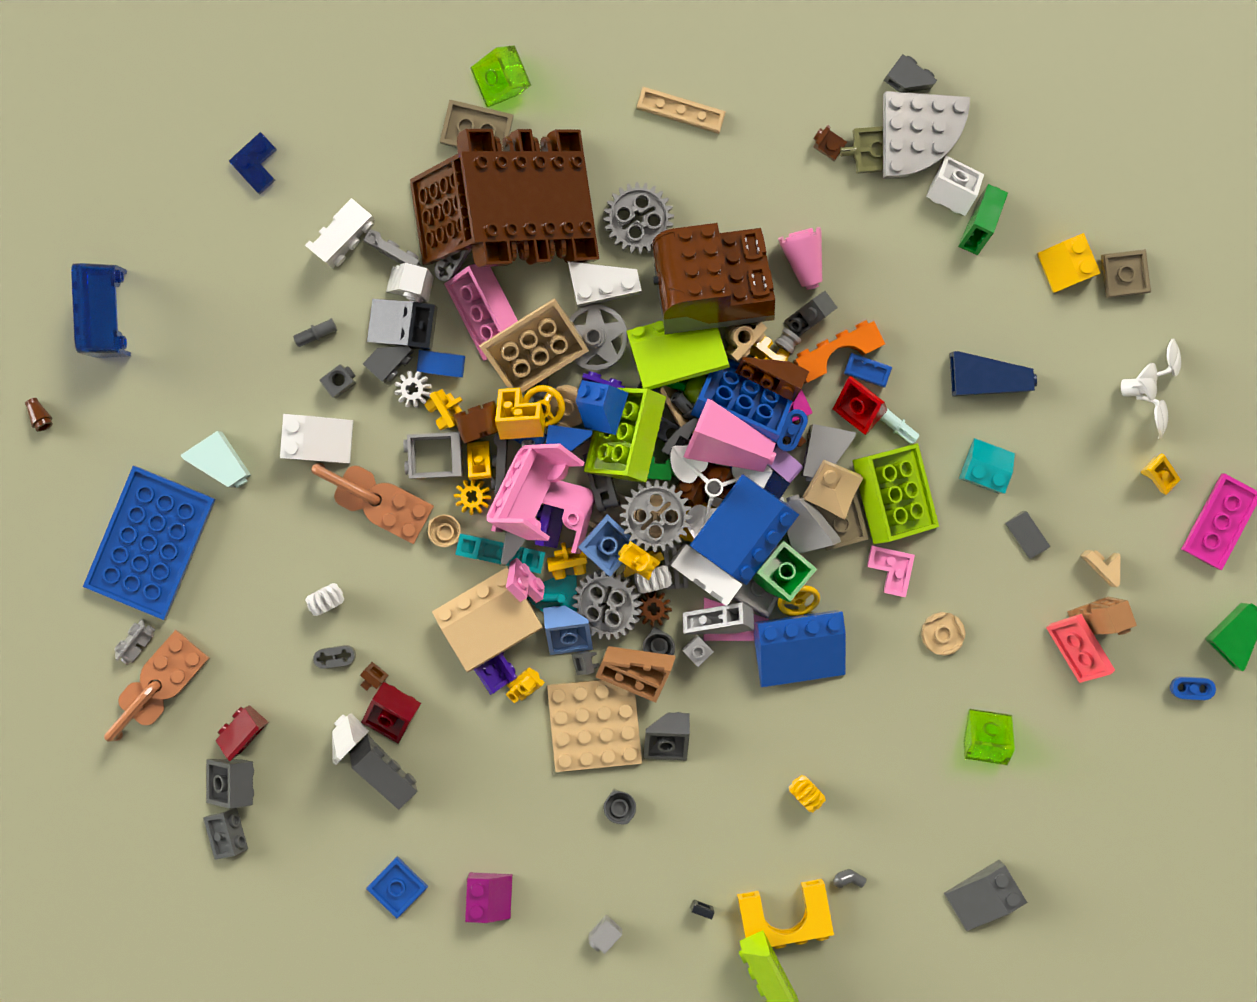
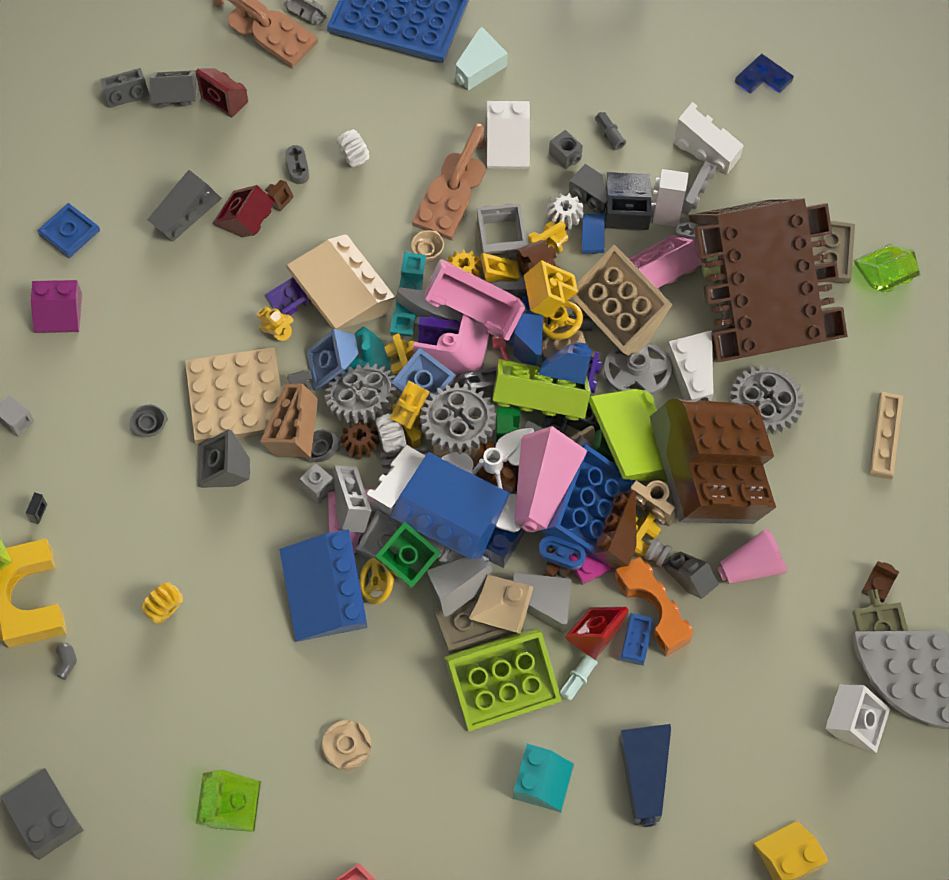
camera: 85 degrees right, 25 degrees down
white wedge [332,713,369,765] -> none
bright pink plate [506,558,545,603] -> none
lavender slope [767,444,804,484] -> none
bright pink plate [867,546,915,597] -> none
green slope [958,184,1008,255] -> none
dark grey slope [1005,511,1051,559] -> none

